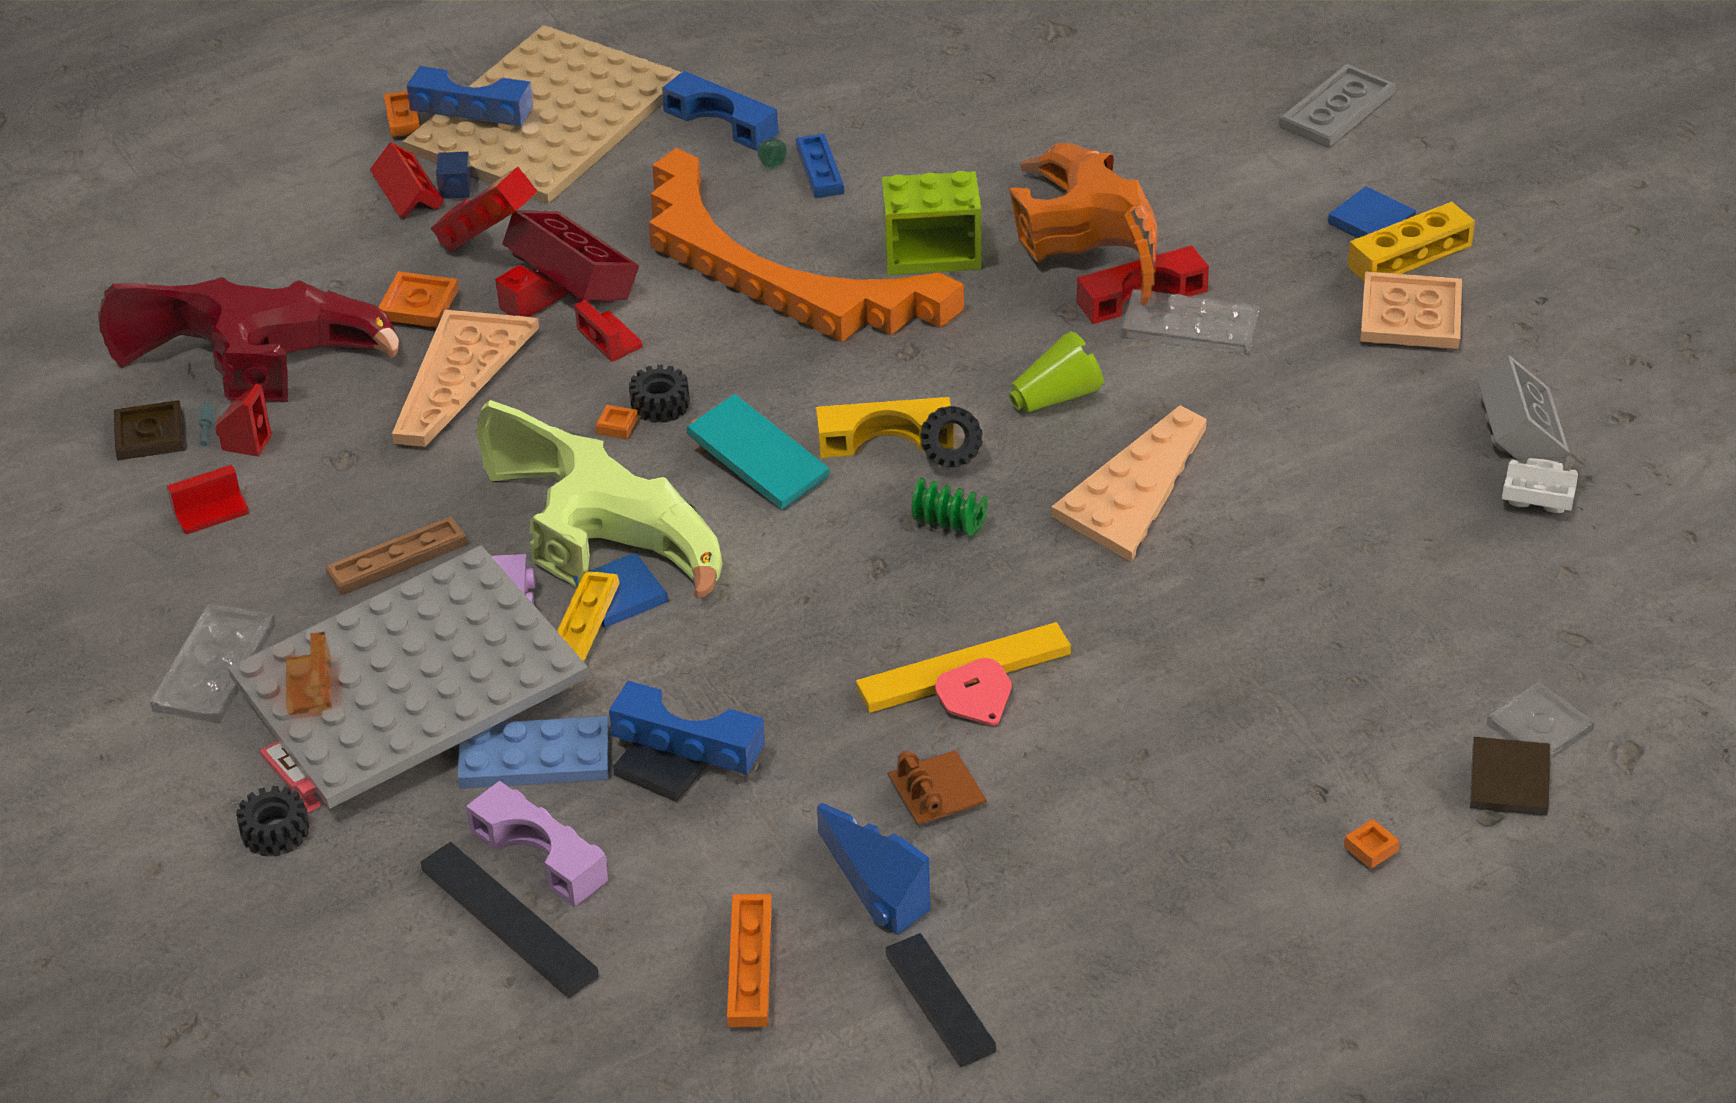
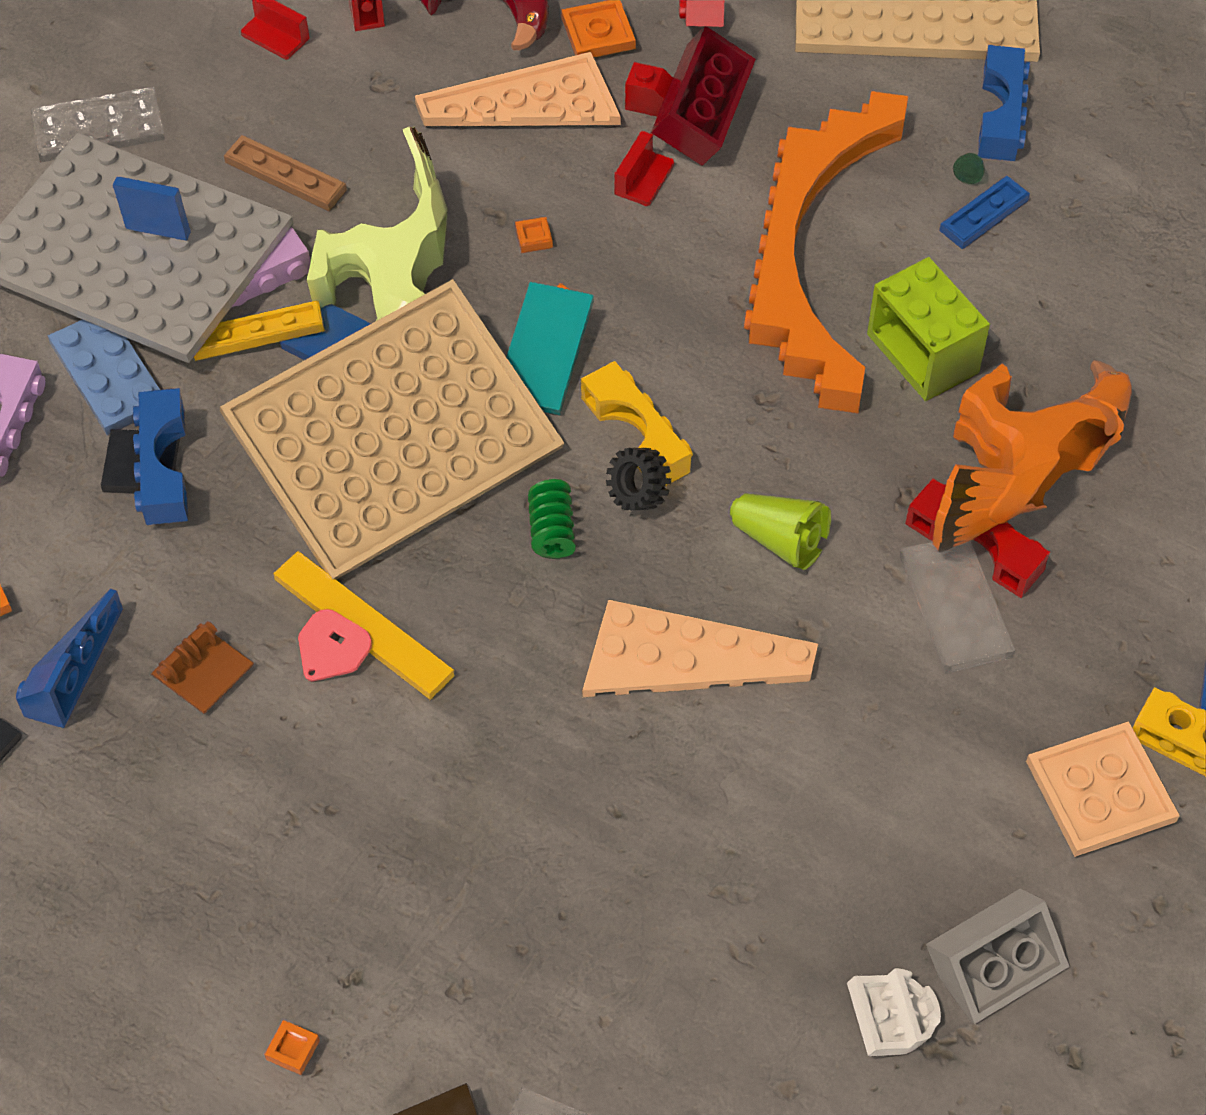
camera: 60 degrees right, 15 degrees up
clear orange panel [286,632,332,715] -> none
black tyre [629,365,690,423] -> none
none -> blue tile [113,176,191,241]
none -> tan plate [220,279,565,580]

